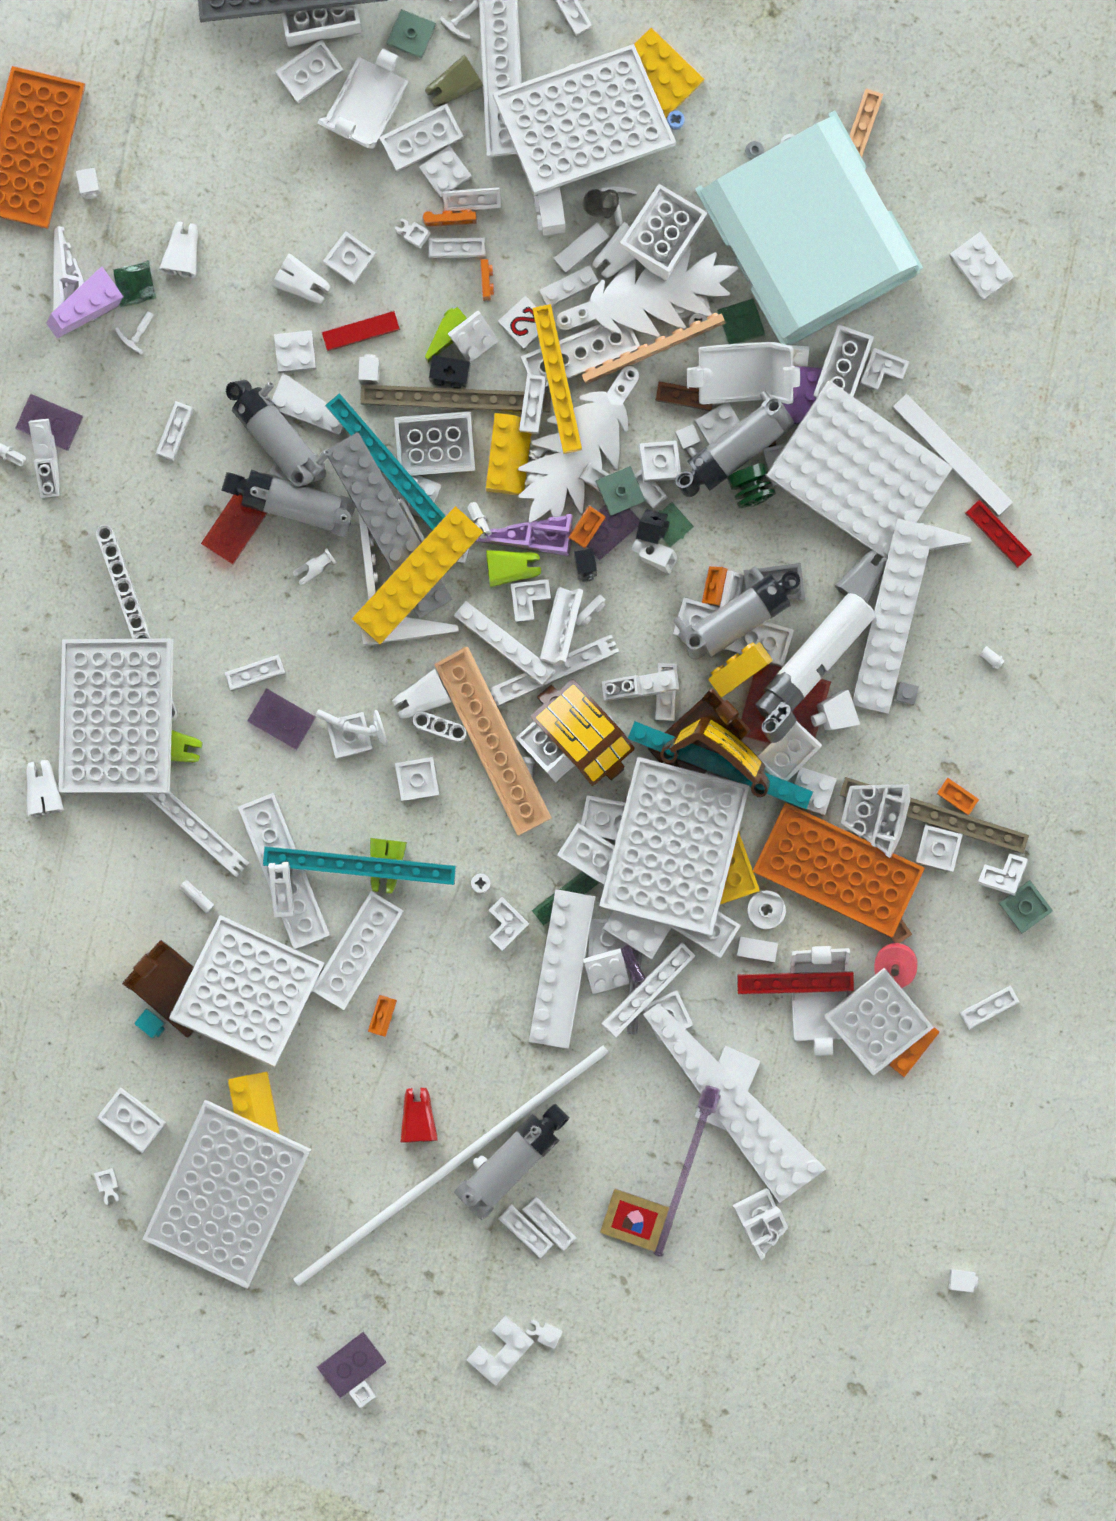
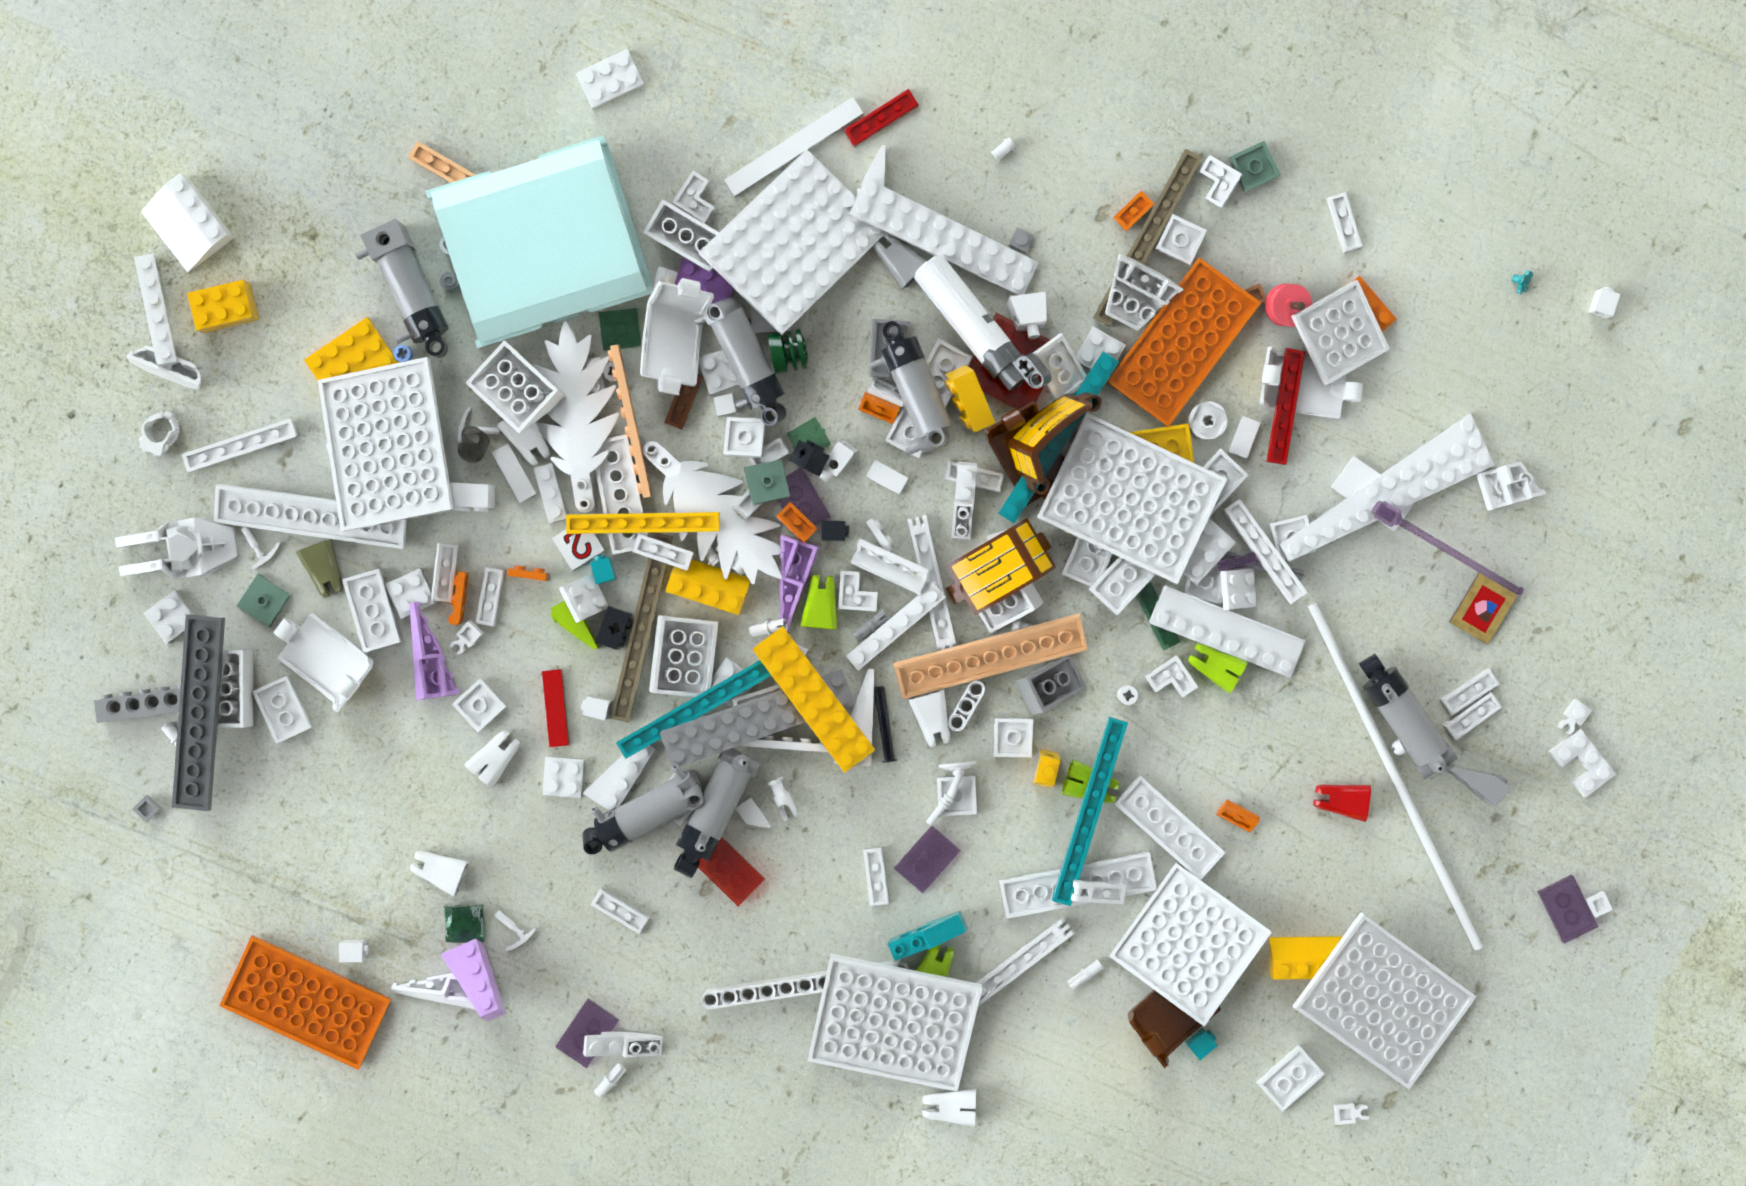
camera: 85 degrees left, 5 degrees up
none -> light grey piece [355,219,449,358]
none -> lavender wedge [410,602,460,701]
none -> teal brick [590,554,617,584]
none -> white tile [736,797,771,828]
none -> light grey pin [852,610,889,643]
none -> white tile [866,460,908,495]
none -> black axle [874,686,897,763]
none -> teal brick [887,911,968,961]
none -> light grey slope [1015,655,1086,715]
none -> yellow torso [1032,748,1060,788]
none -> lime piece [1188,643,1248,694]
none -> light grey slope [1446,765,1511,806]
none -> teal plant [1511,270,1533,295]

